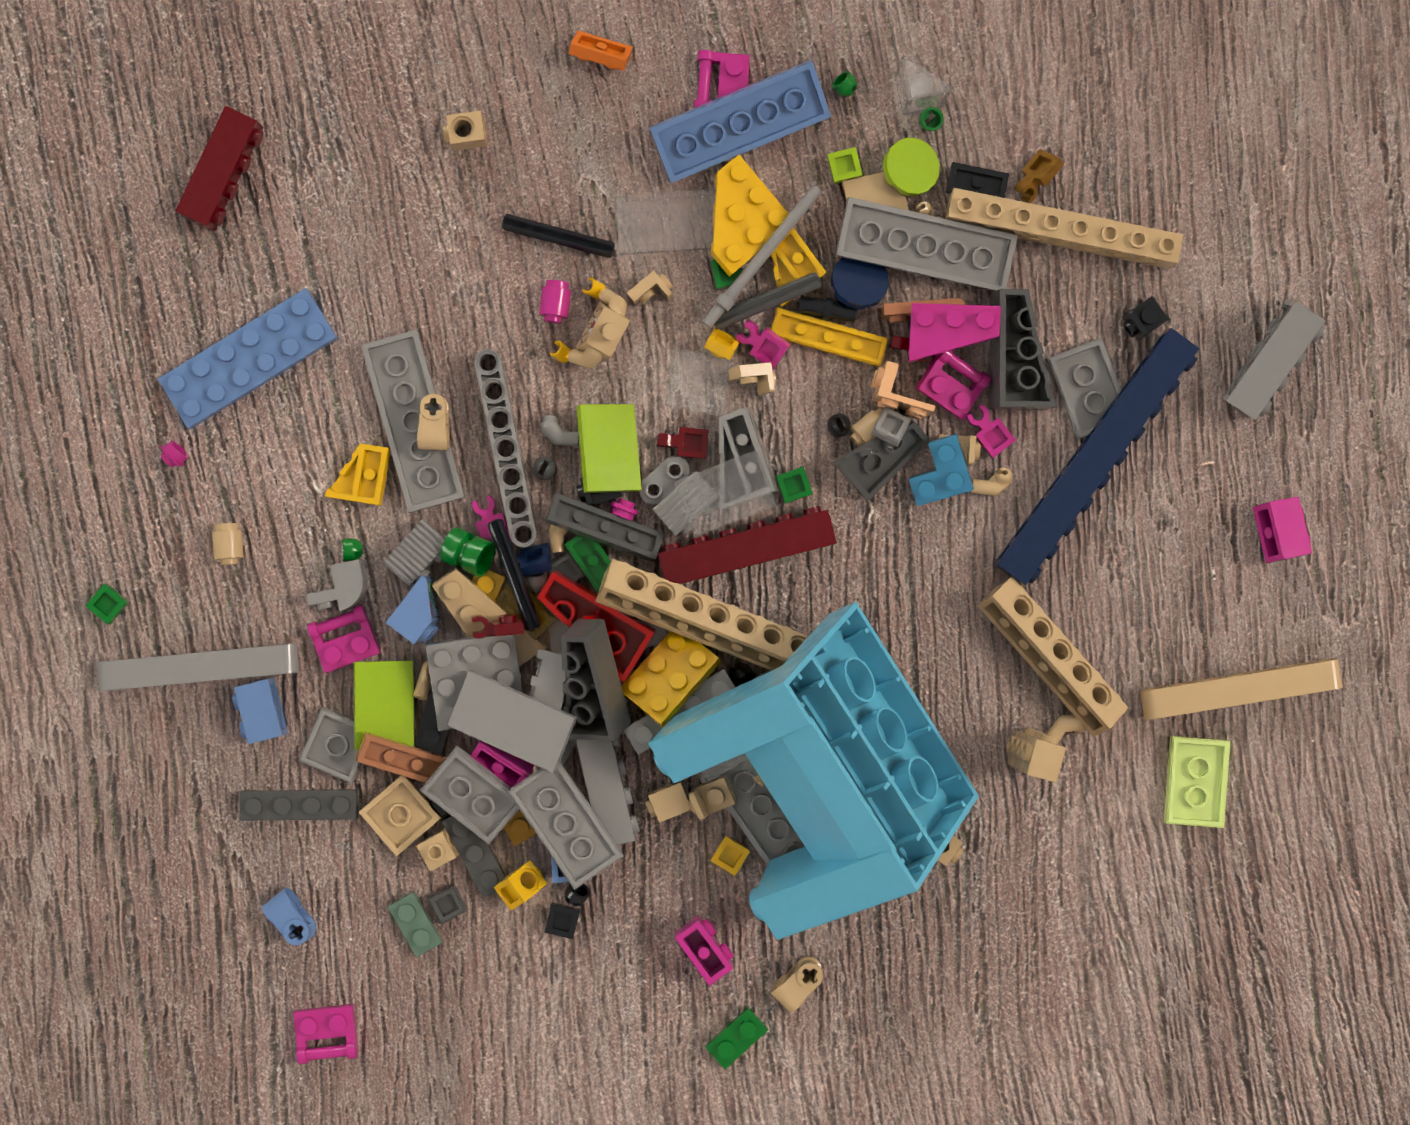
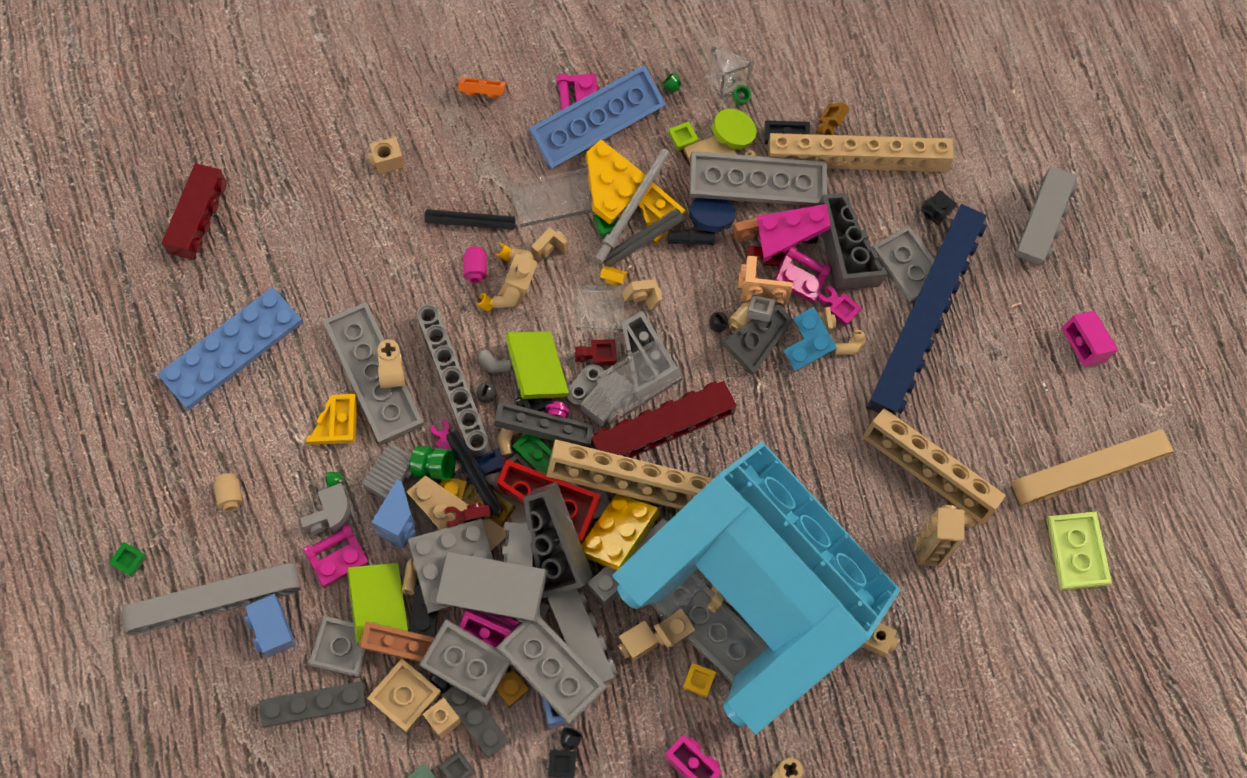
camera: 10 degrees left, 20 degrees down
dark pink plate [161,441,188,467] -> none
yellow brick [494,860,548,911] -> none
dark pink plate [736,320,791,370] -> none
yellow tile [771,307,889,367] -> none
green plate [776,467,813,504] -> none

